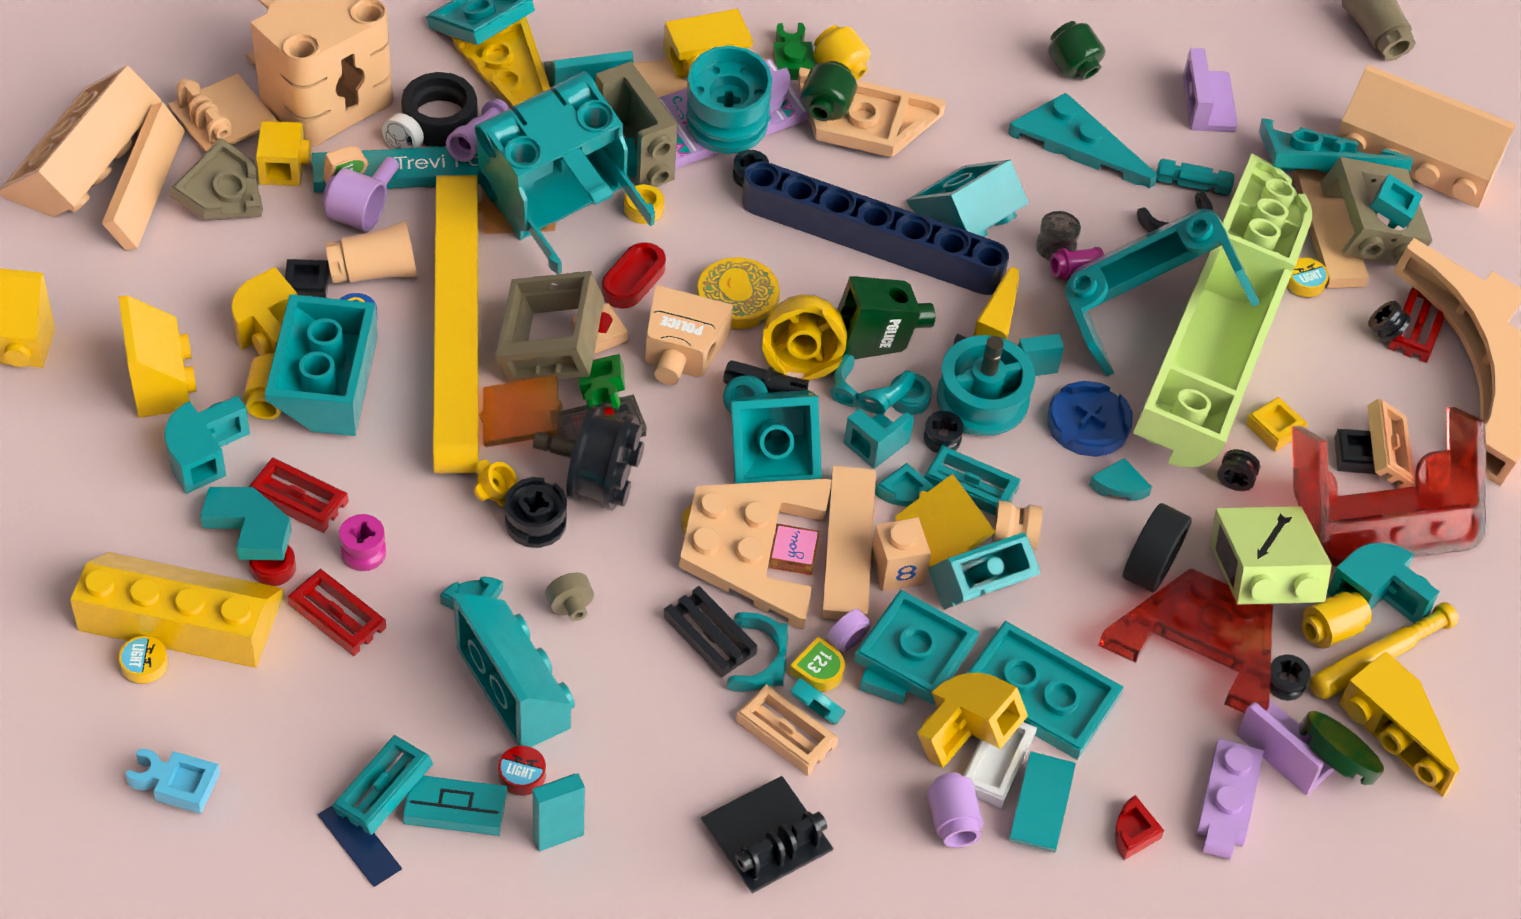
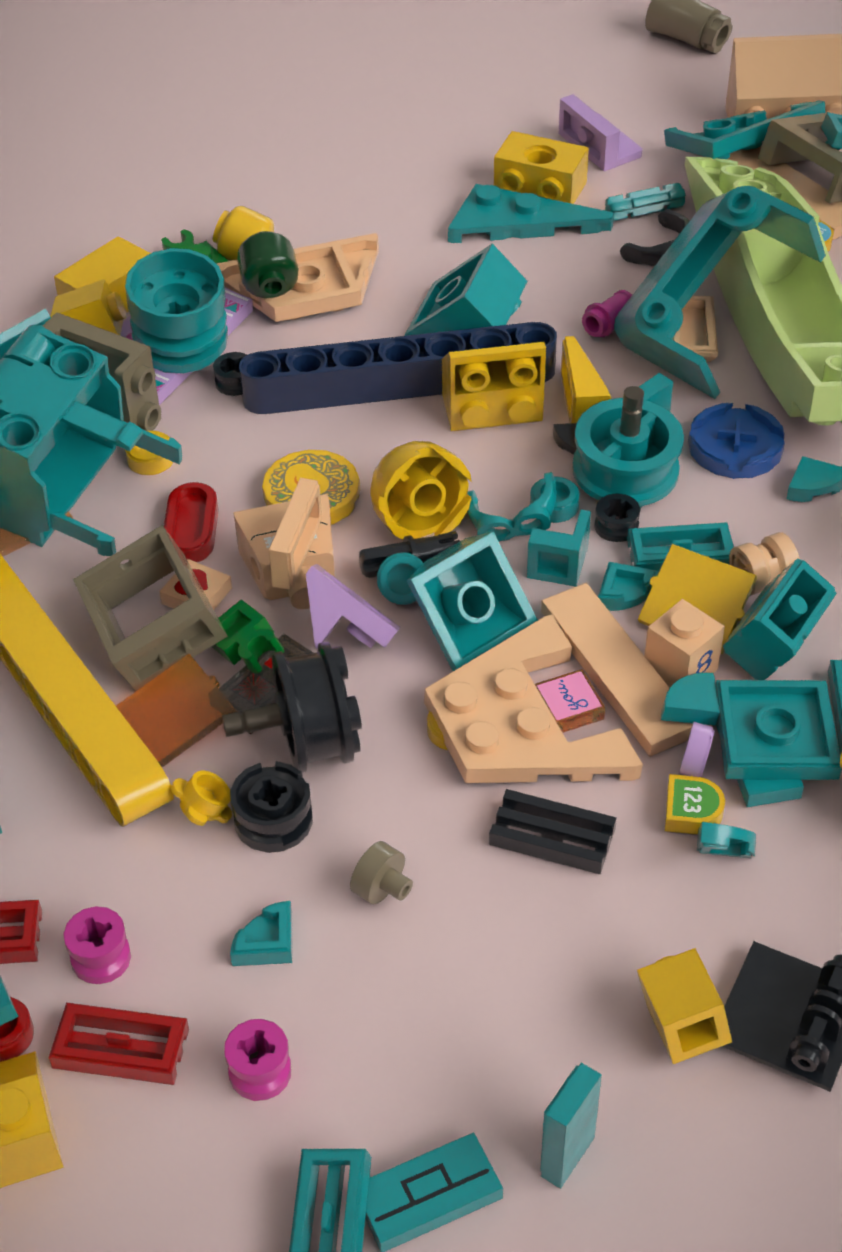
camera: 25 degrees left, 5 degrees down
teal slope [454,593,575,747] -> none
tile [498,746,546,795] -> none
teal cap [727,612,788,692] -> none
light nougat tile [736,684,838,776] -> none
dark green torso [837,276,936,359] -> none
clear smoke wheel [1036,211,1081,261] -> none
dark green head [1048,21,1106,80] -> none
none -> yellow brick [50,279,127,335]
none -> dark pink wheel [224,1019,291,1101]
none -> light nougat tile [269,478,322,590]
none -> lavender slope [306,564,400,649]
none -> yellow slope [442,342,546,431]
none -> yellow brick [493,131,589,204]
none -> yellow brick [637,948,732,1065]
none -> teal tile [661,673,720,726]
none -> light nougat tile [672,296,718,362]

